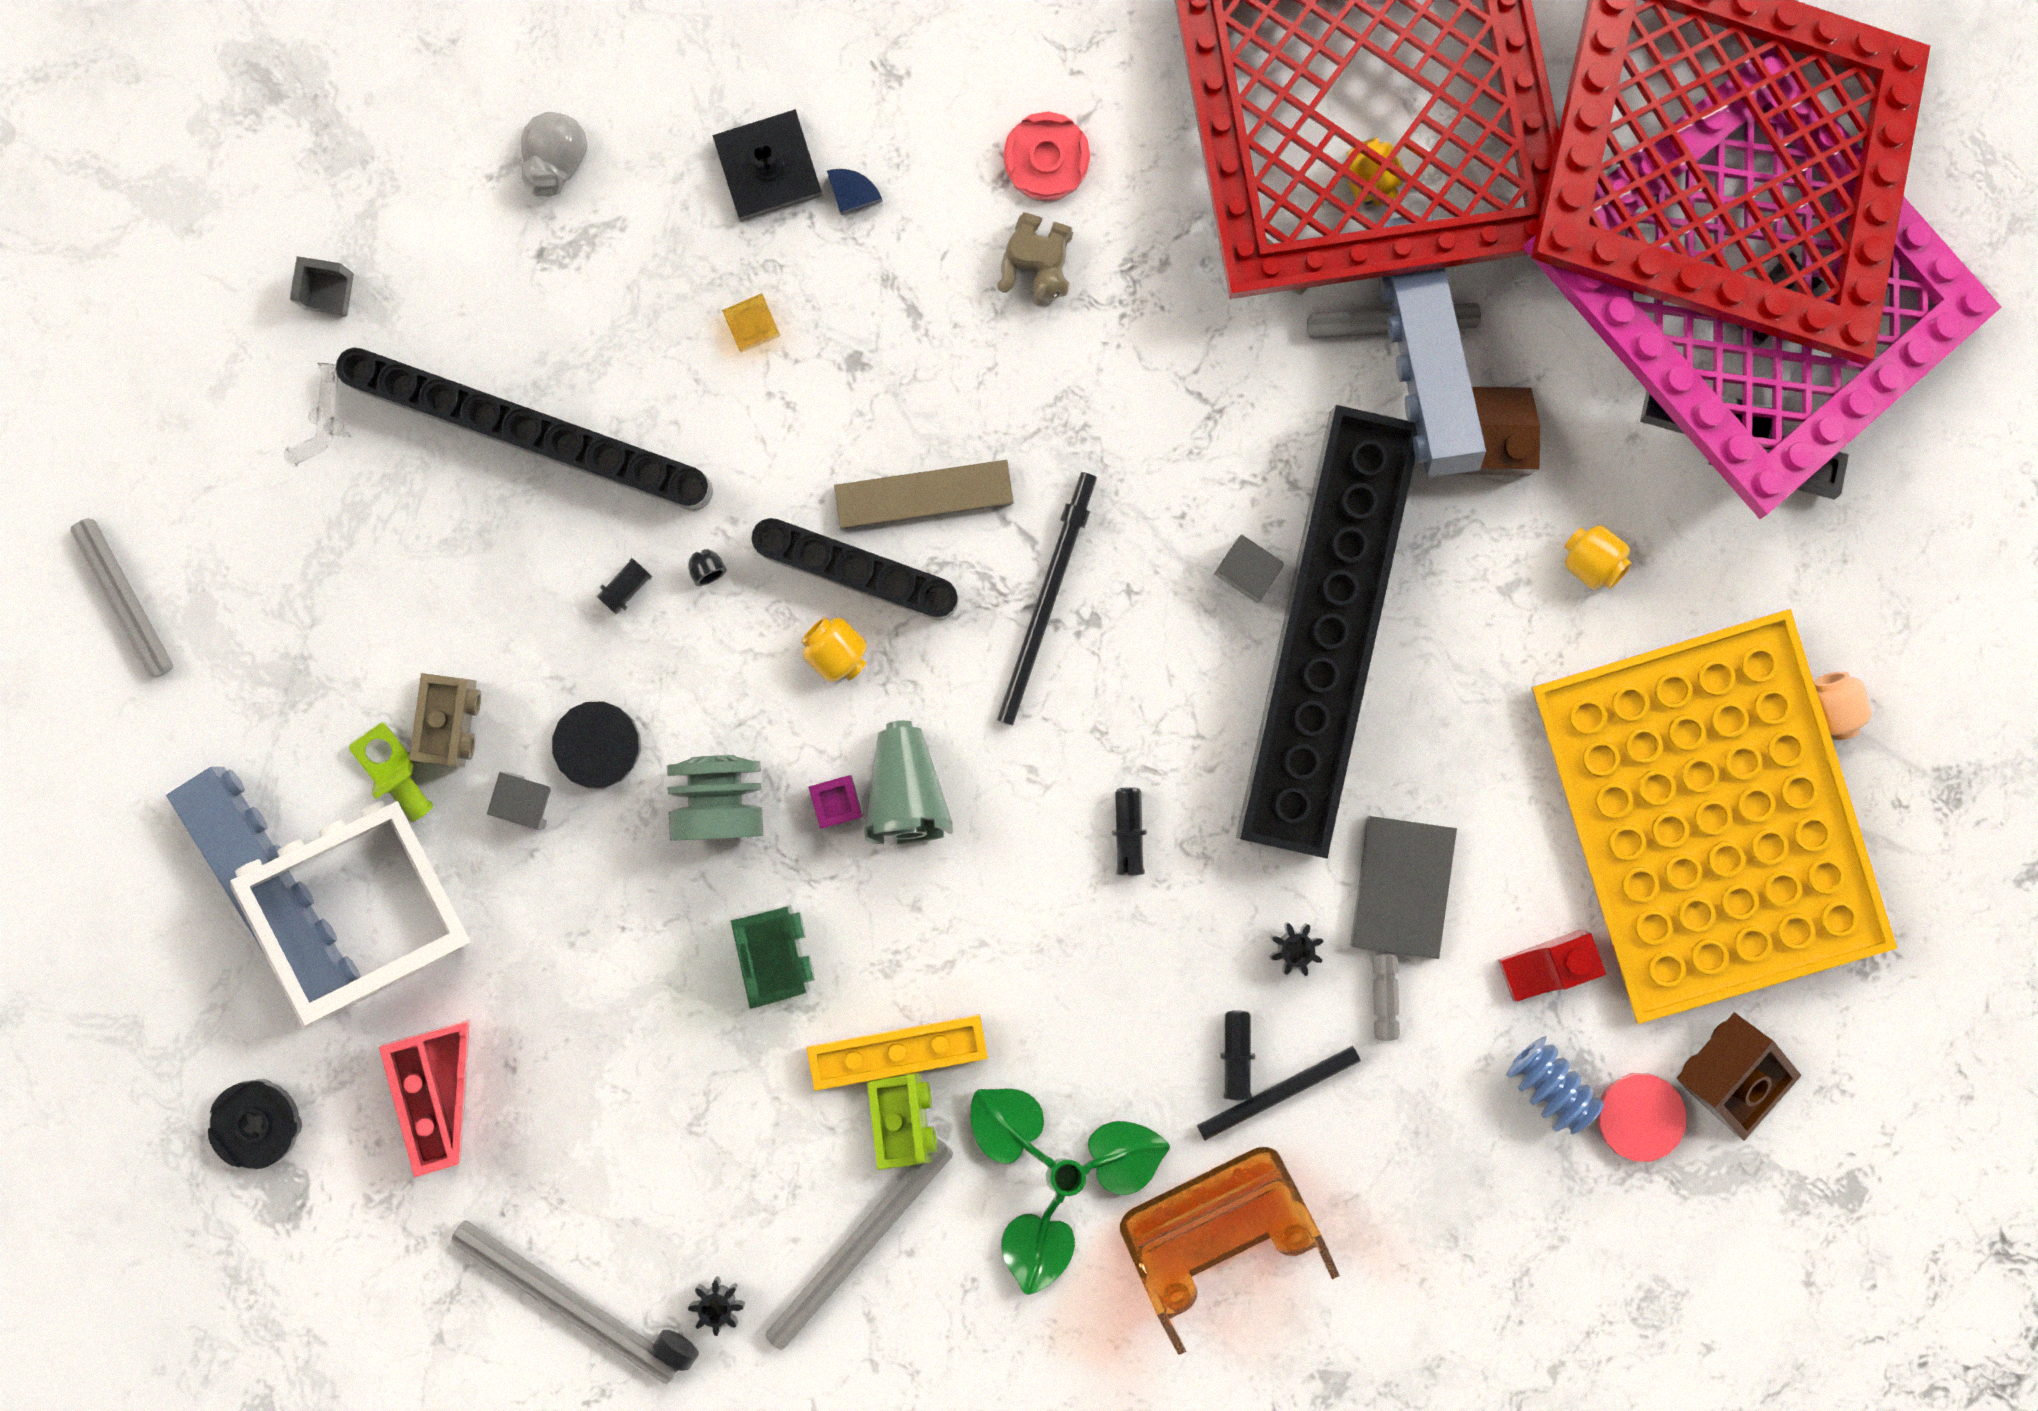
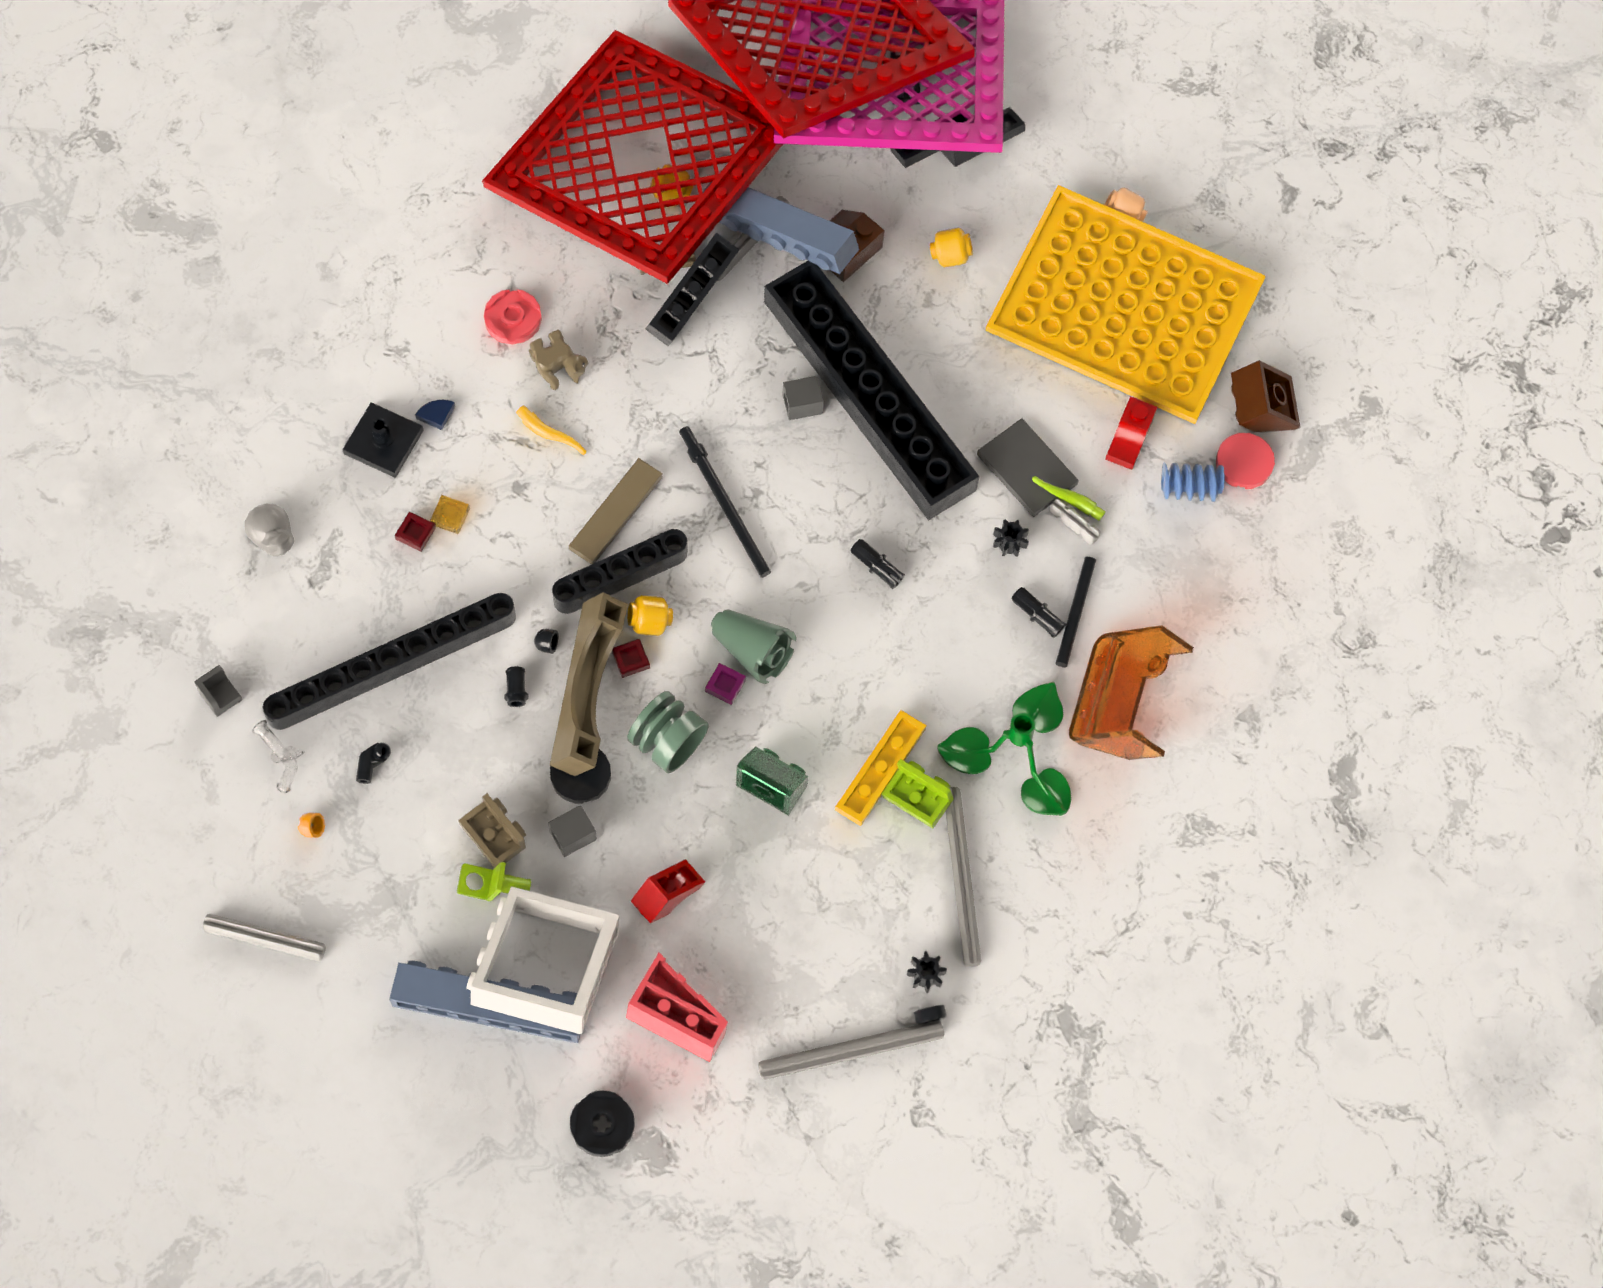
camera: 45 degrees left, 20 degrees down
none -> light orange hinge [298,812,325,838]
none -> black arm [356,743,391,784]
none -> dark red tile [394,511,436,552]
none -> yellow animal [516,405,586,455]
none -> dark tan arch [550,592,628,776]
none -> dark red tile [612,638,650,678]
none -> red arch [631,859,706,924]
none -> black brick [645,232,739,346]
none -> lime animal [1032,476,1106,521]

